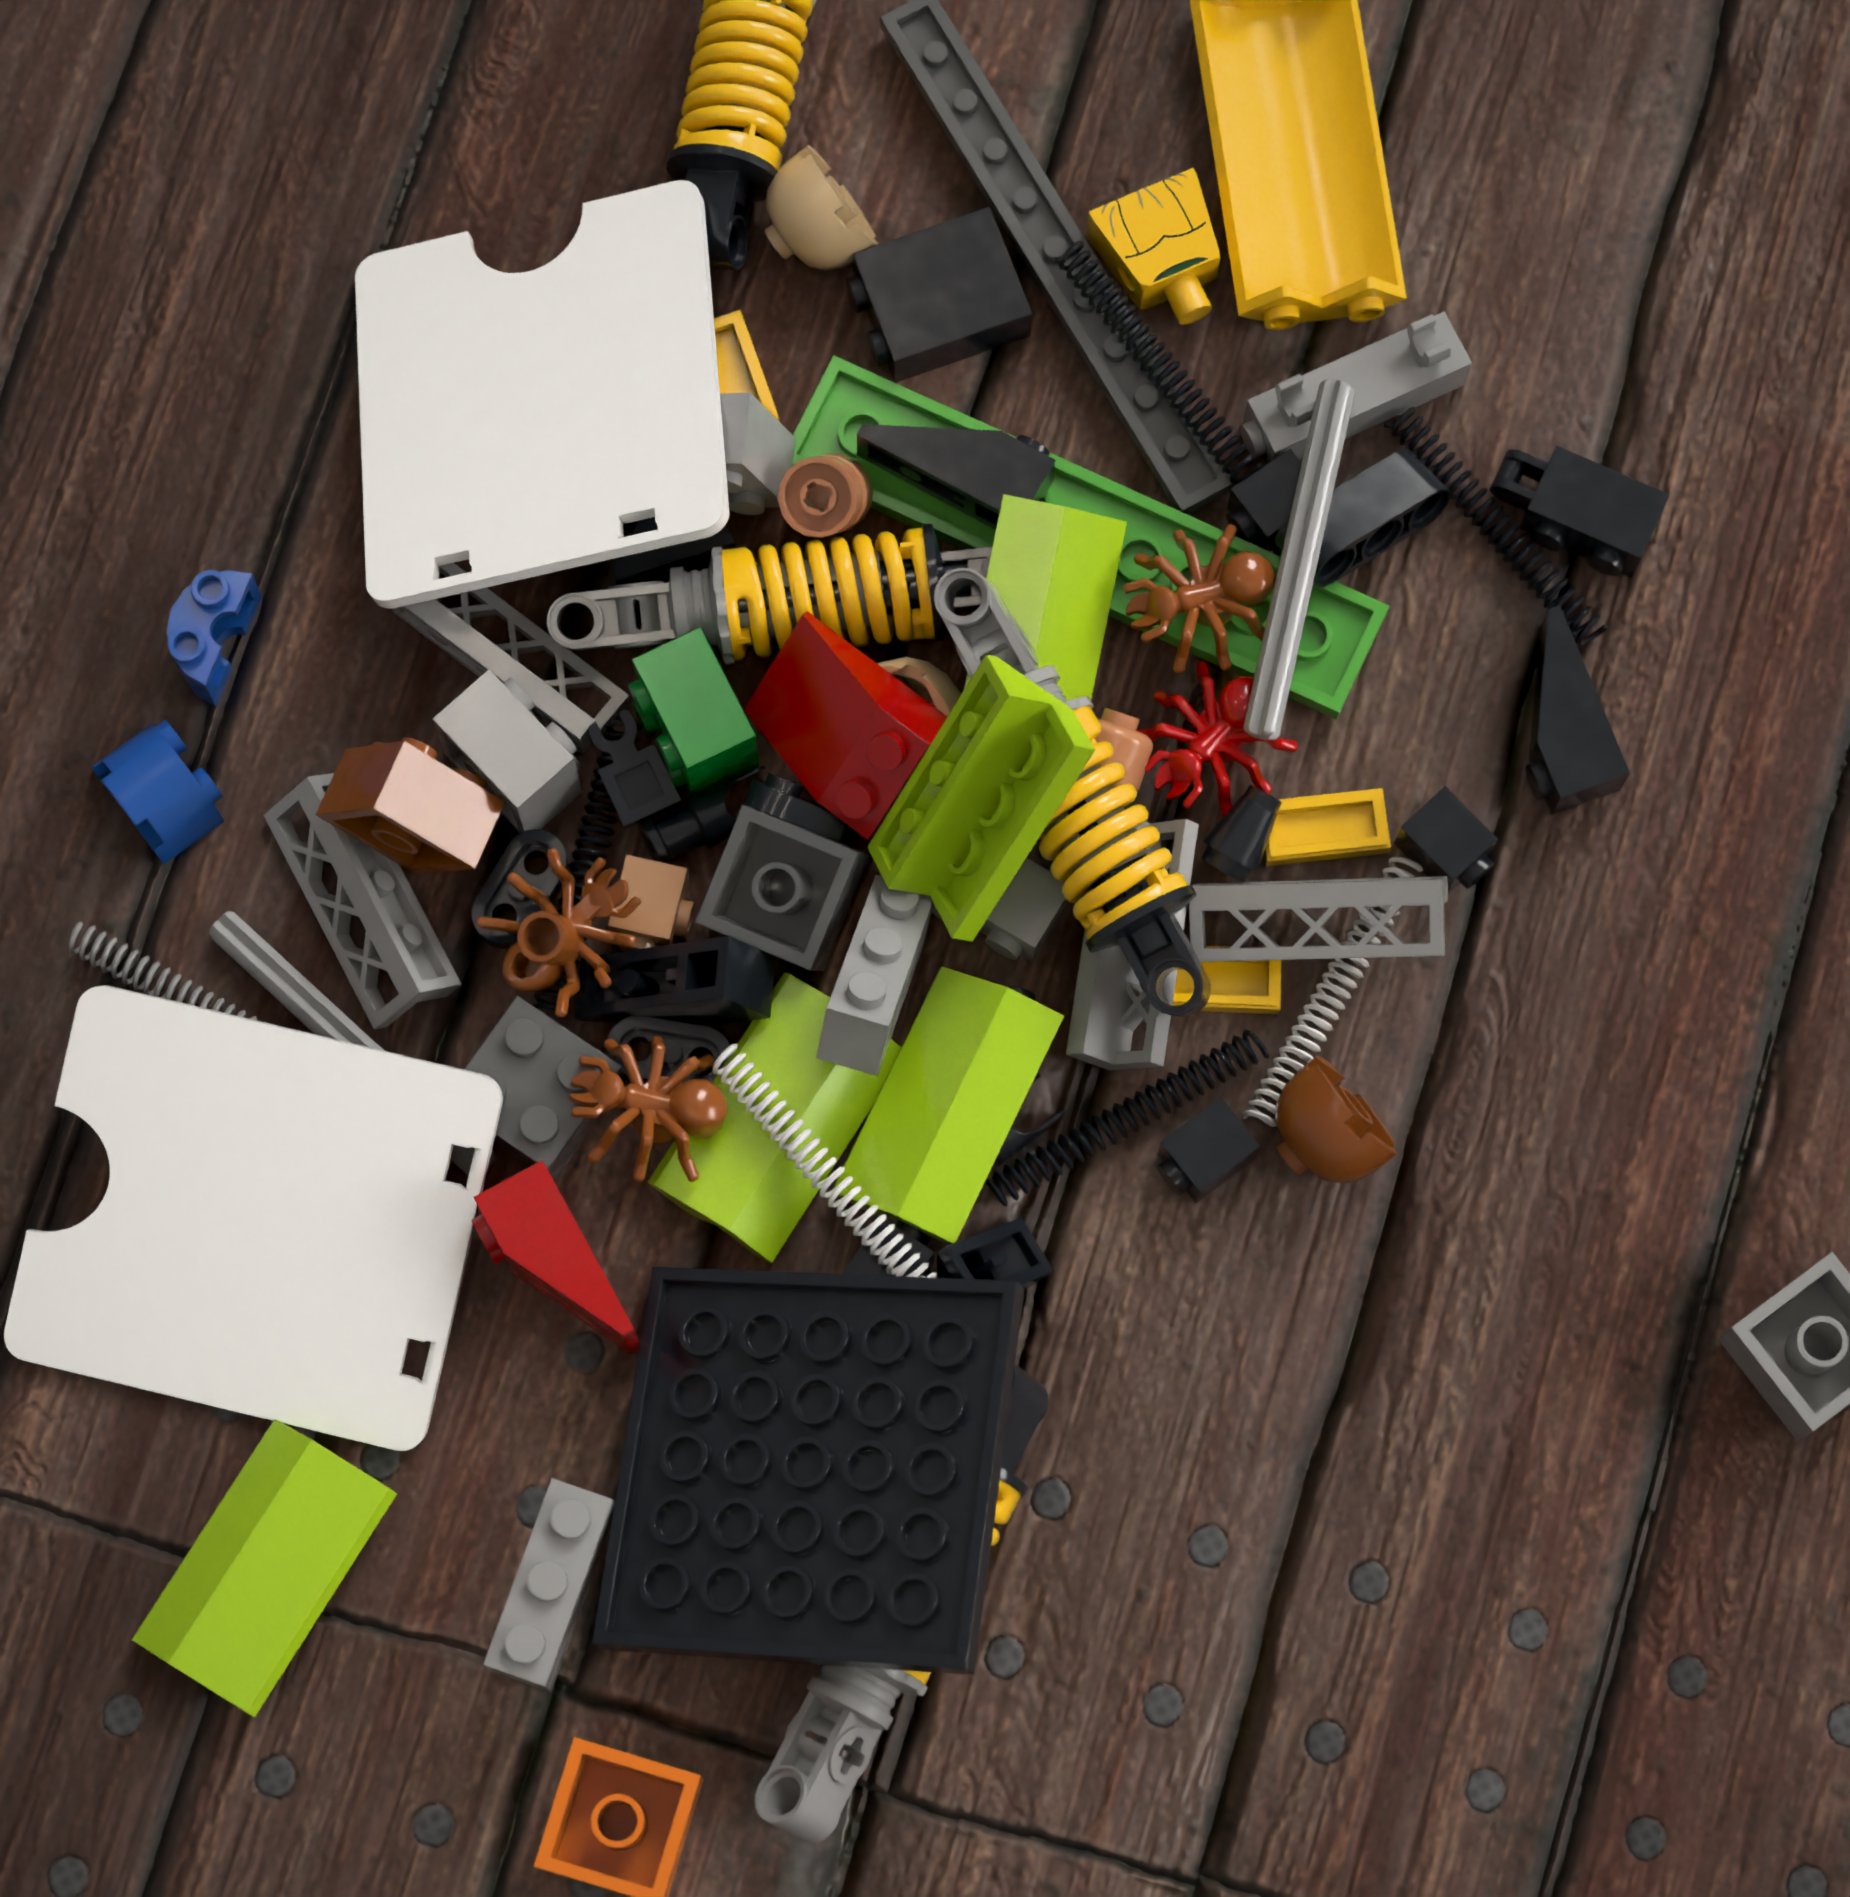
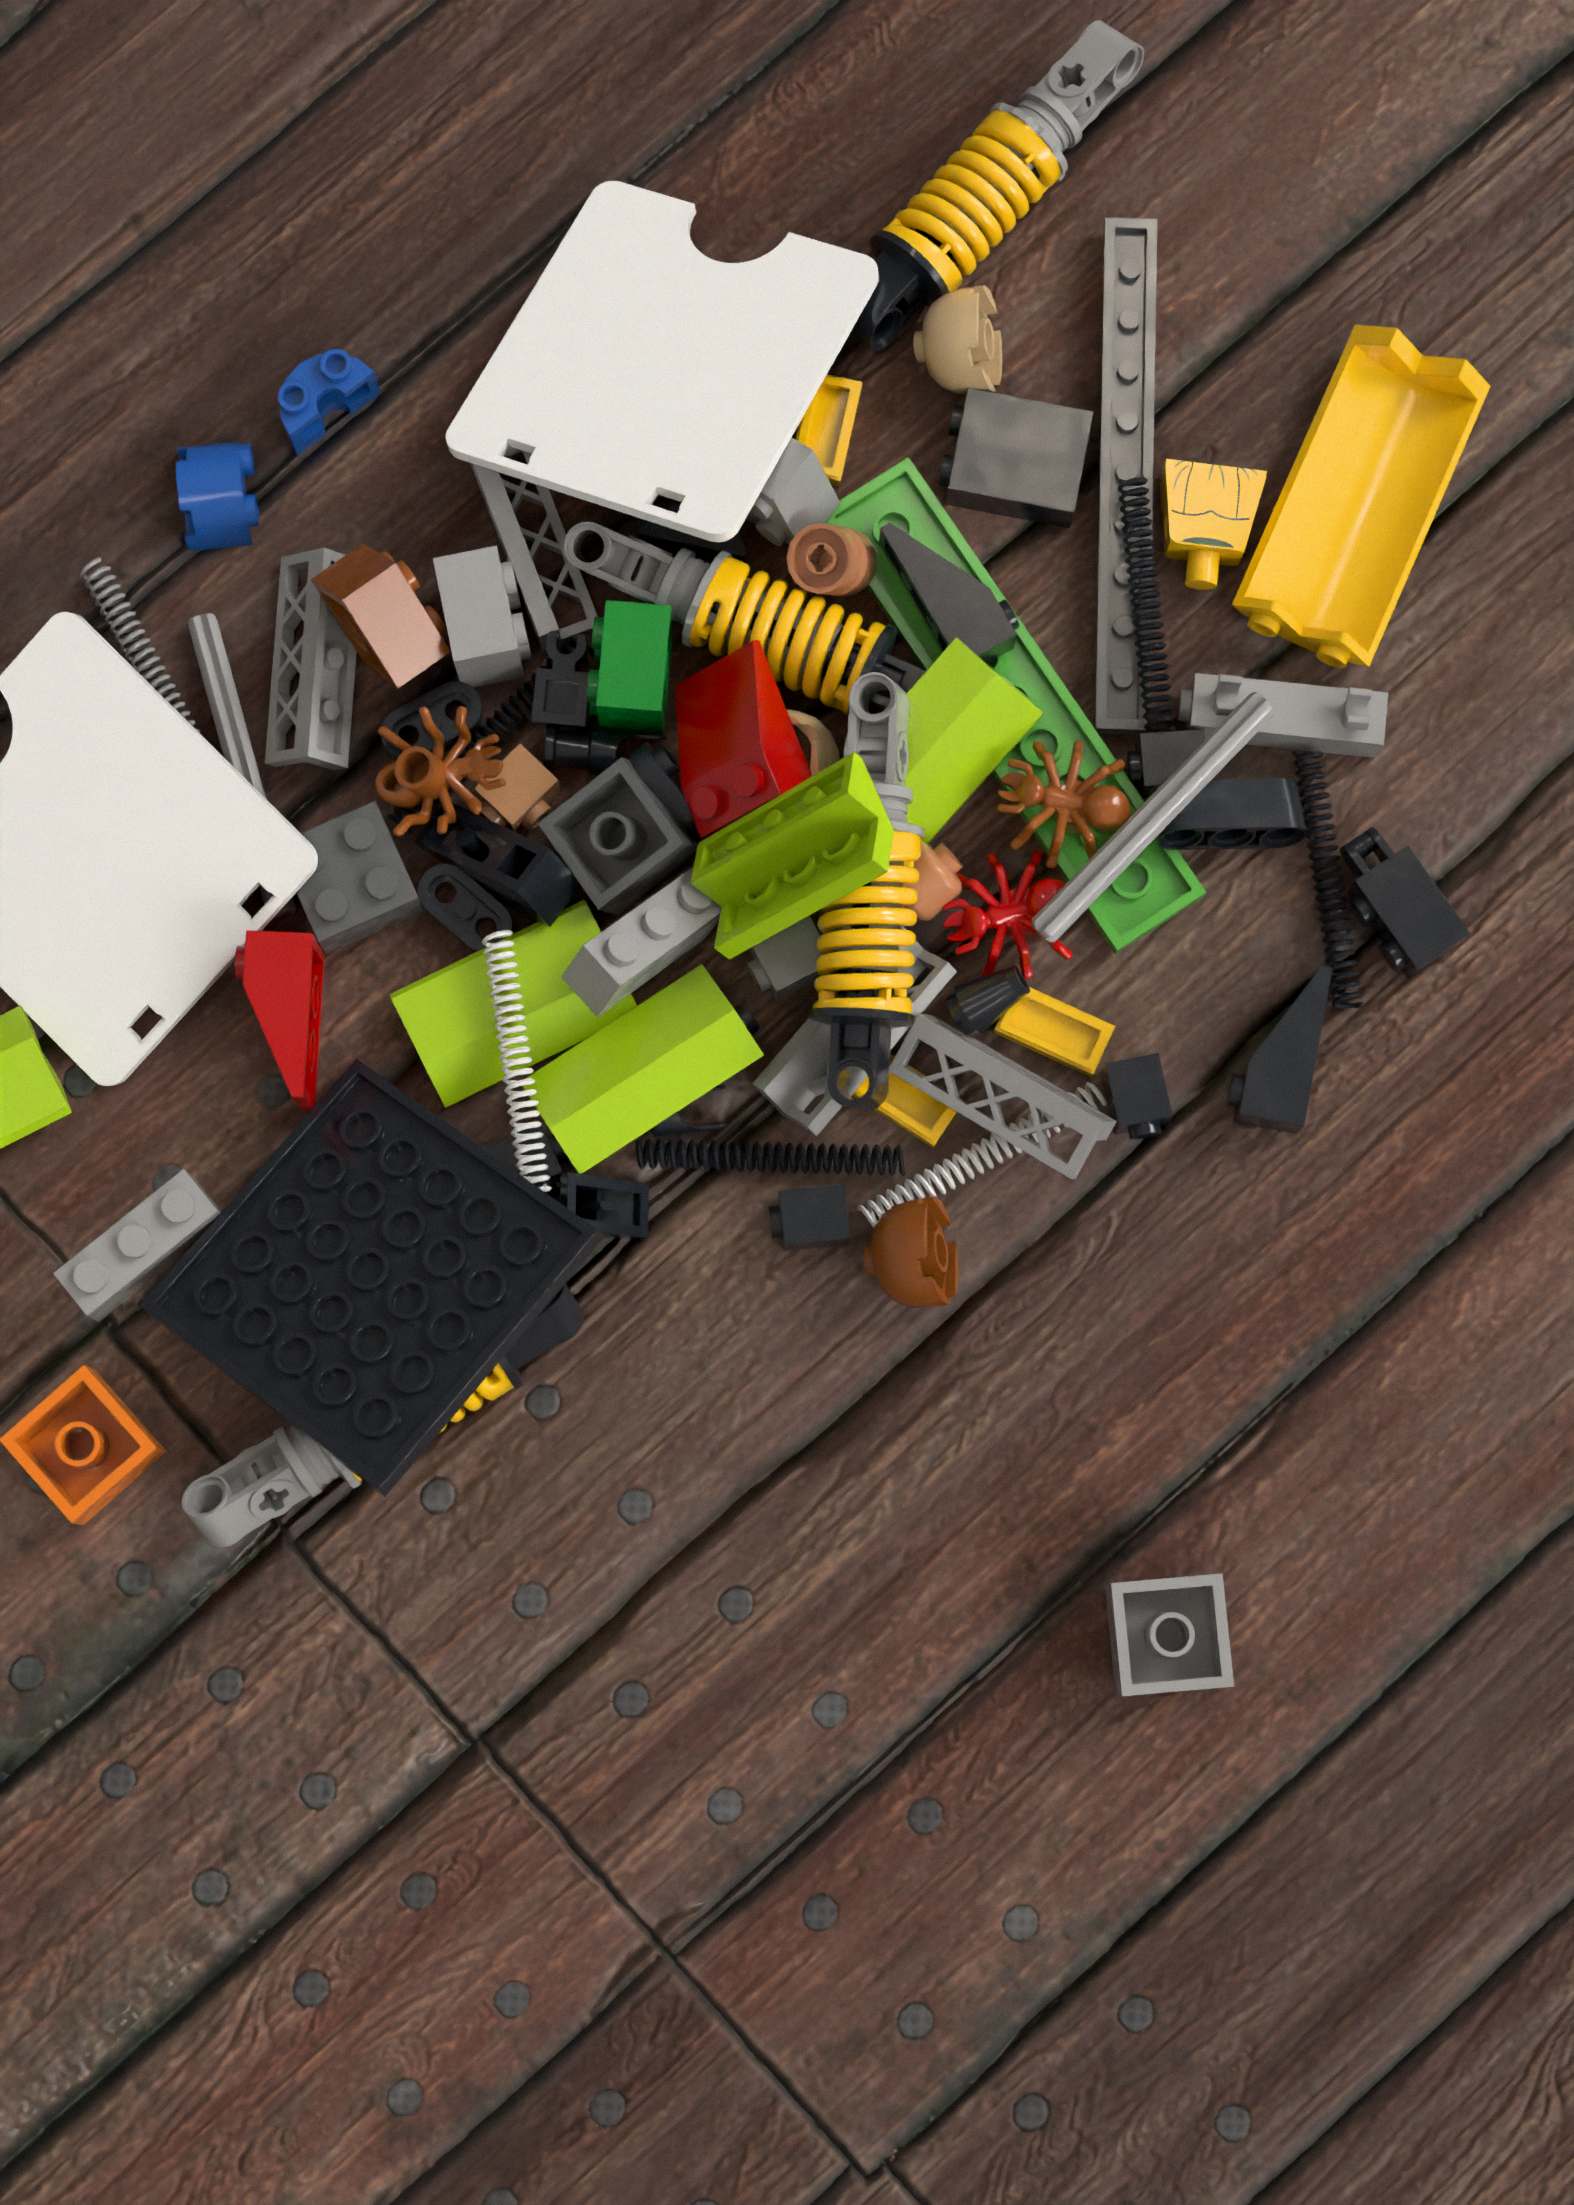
camera: 30 degrees right, 5 degrees up
dark orange animal [568,1035,728,1182] -> none

